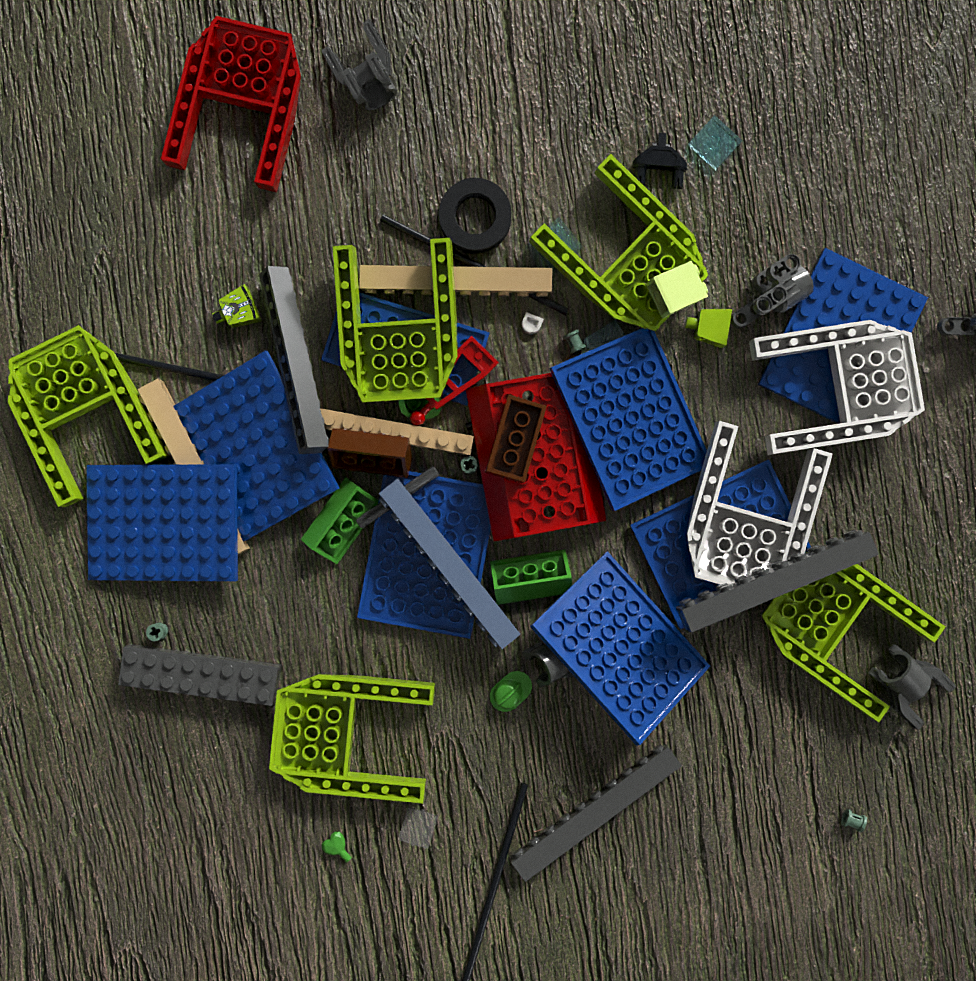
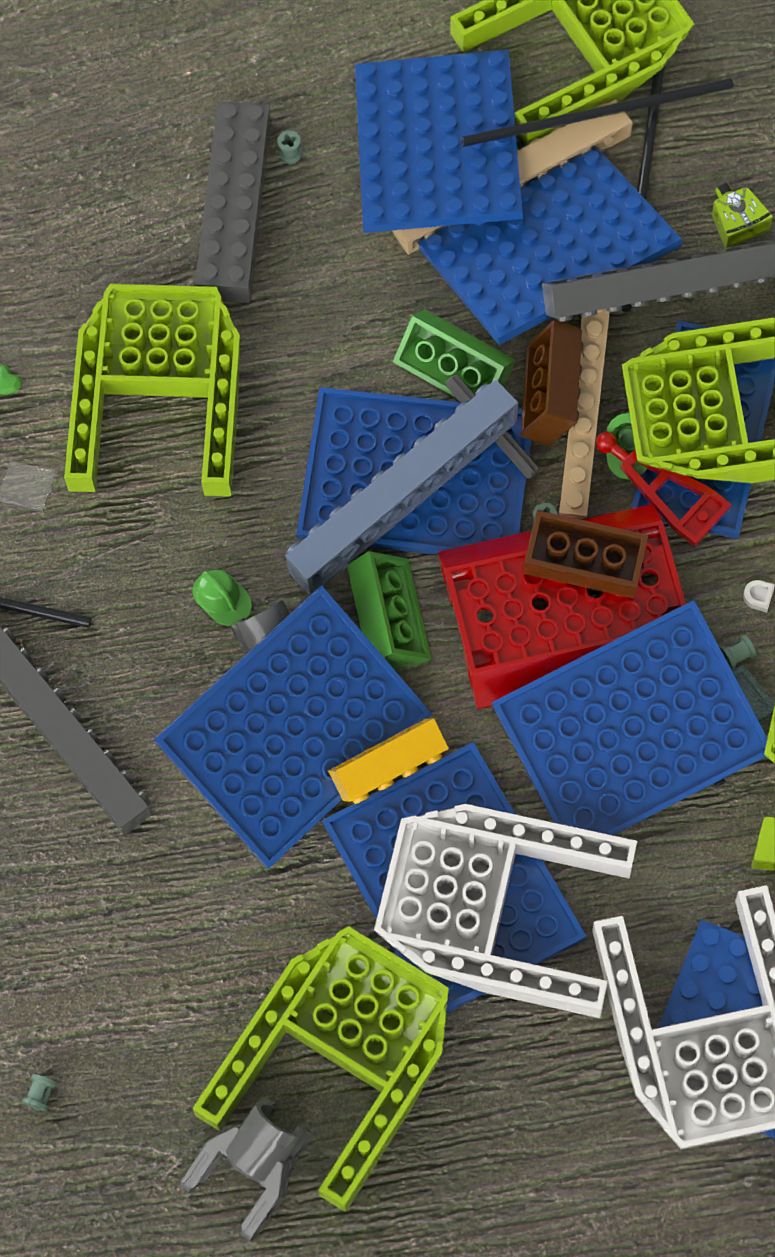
camera: 90 degrees right, 20 degrees down
dark grey brick [676,529,879,633] -> none
none -> yellow brick [328,718,449,804]
none -> black piece [461,78,734,147]

